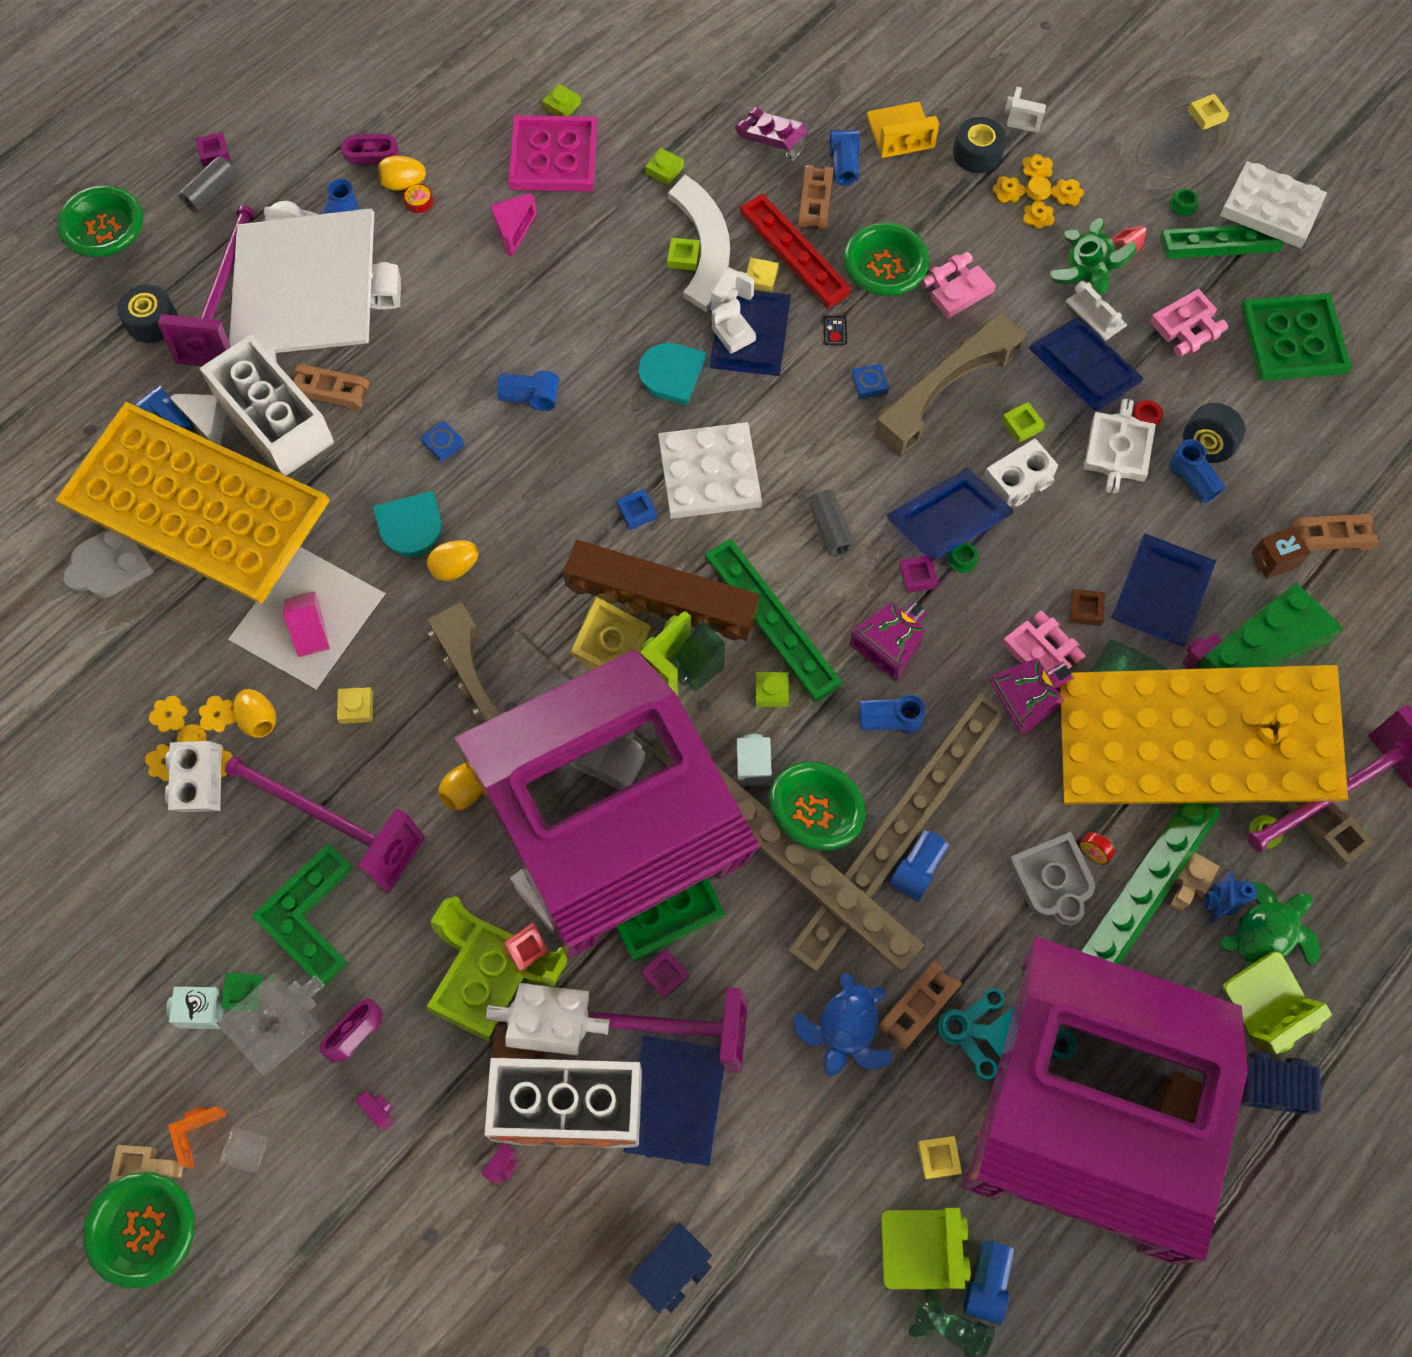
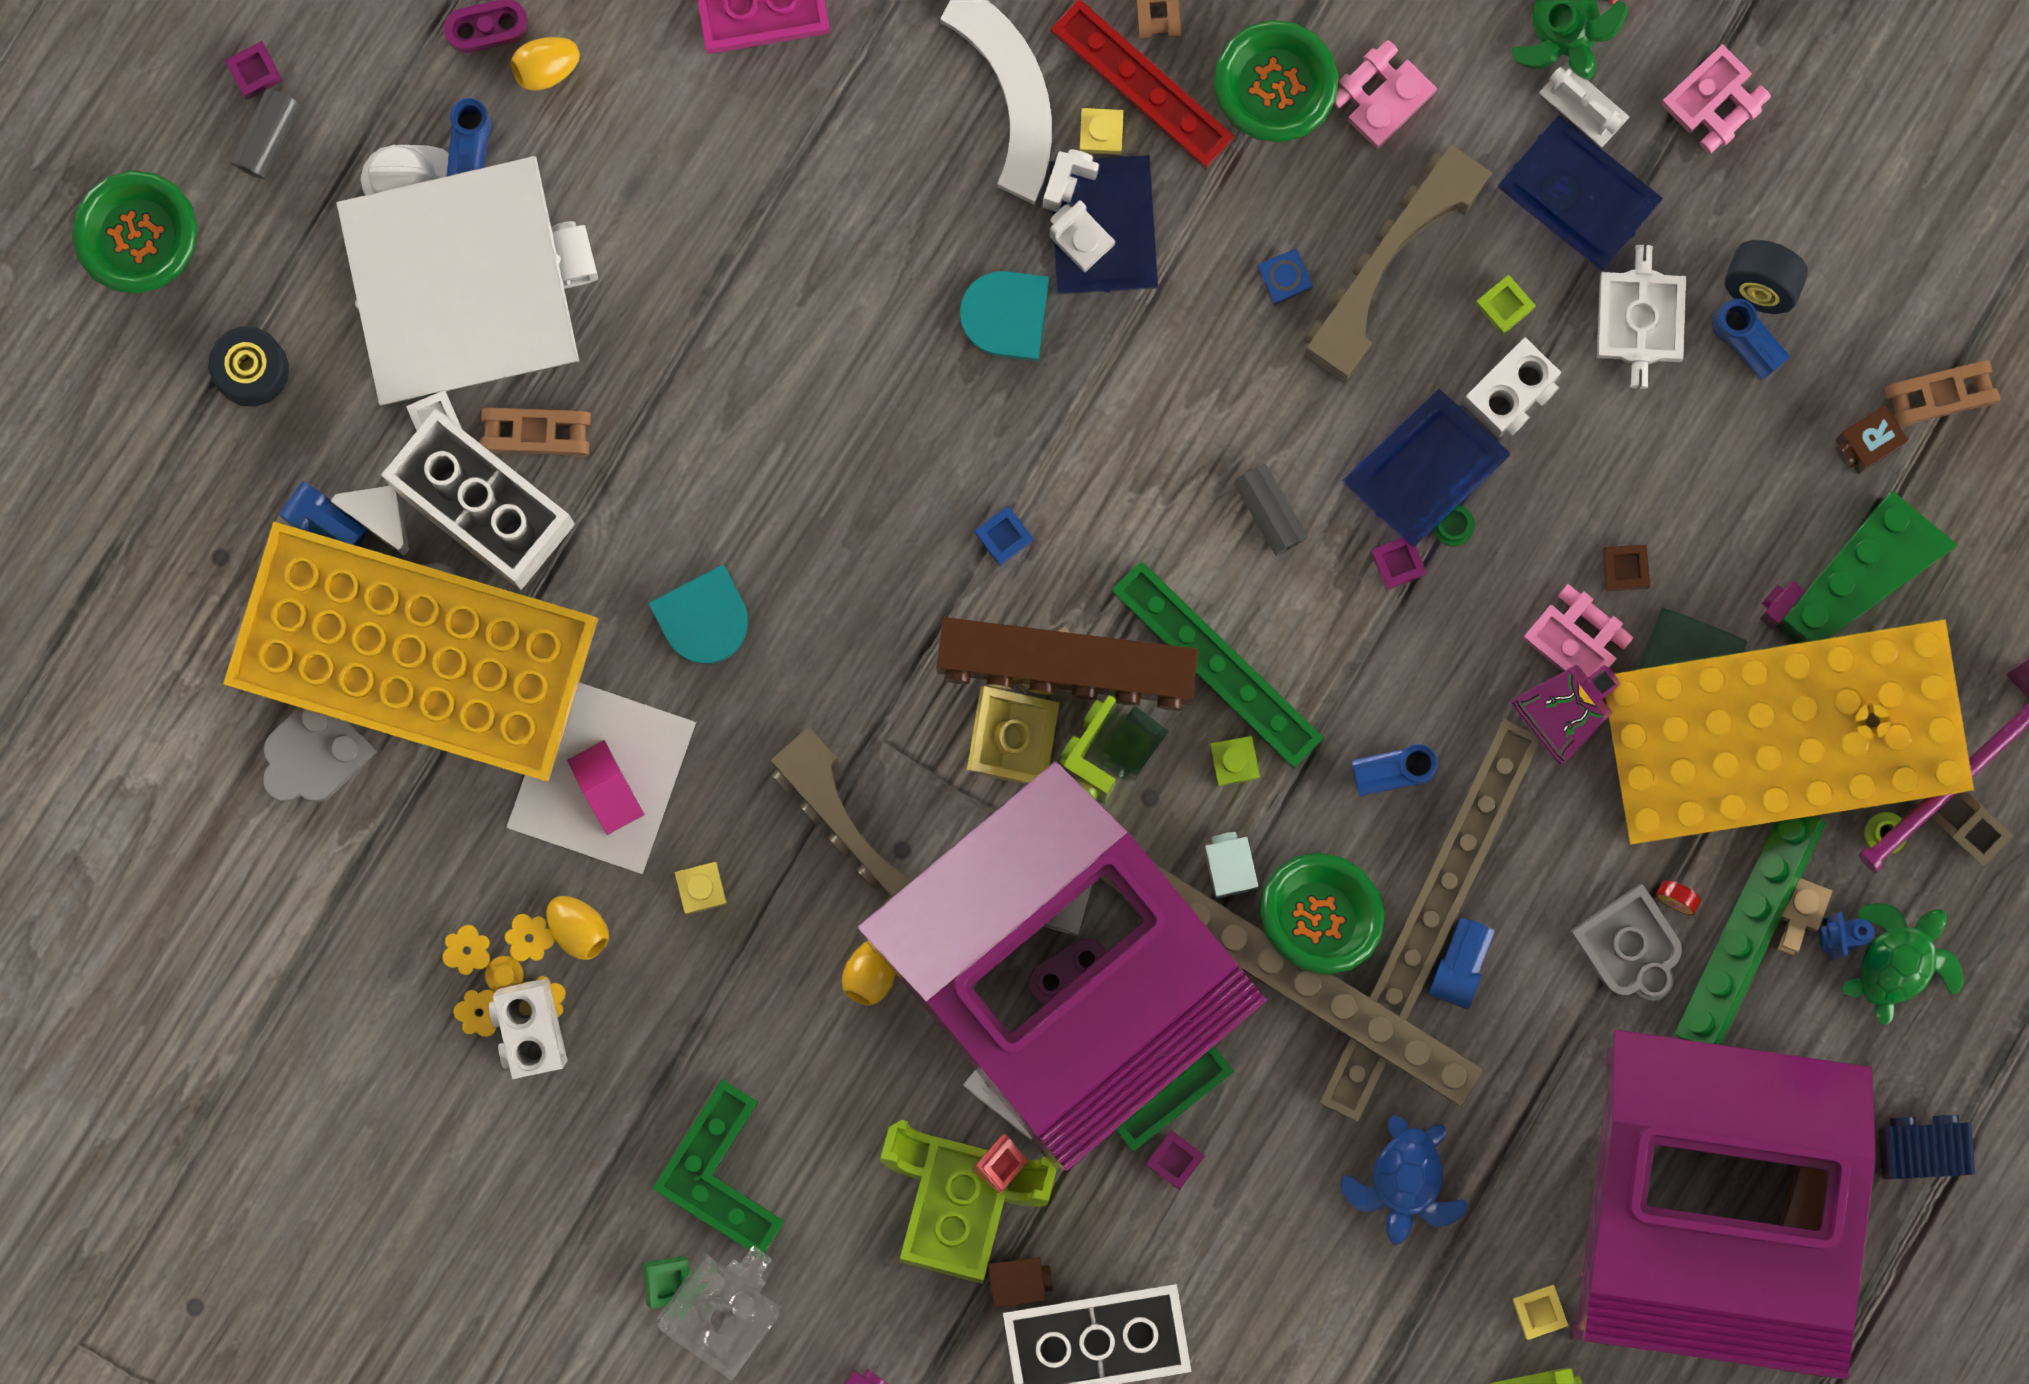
camera: 10 degrees left, 15 degrees up
magenta tile [158,205,255,366] -> none
light aqua brick [166,987,224,1029] -> none
magenta tile [225,756,426,894] -> none
magenta plate [319,999,383,1063] -> none
tile [403,184,433,213] -> none
blue tile [420,420,464,462] -> none
yellow animal [427,540,479,581] -> none
white plate [486,983,609,1055] -> none
dark pink slope [490,193,537,256] -> none
blue piece [497,371,560,411] -> none
magenta tile [588,987,748,1073] -> none
clear blue piece [623,1036,724,1166] -> none
white plate [658,422,762,519] -> none
lime plate [667,238,700,271] -> none
black sticker [823,316,847,345] -> none
magenta torso [849,602,926,682] -> none
medium nougat plate [878,960,962,1051] -> none
teal plant [937,988,1077,1081] -> none
clear blue piece [1111,533,1216,647] -> none
red tile [1131,400,1163,429] -> none
lime bracket [1223,951,1332,1054] -> none
green plate [1240,293,1352,381] -> none

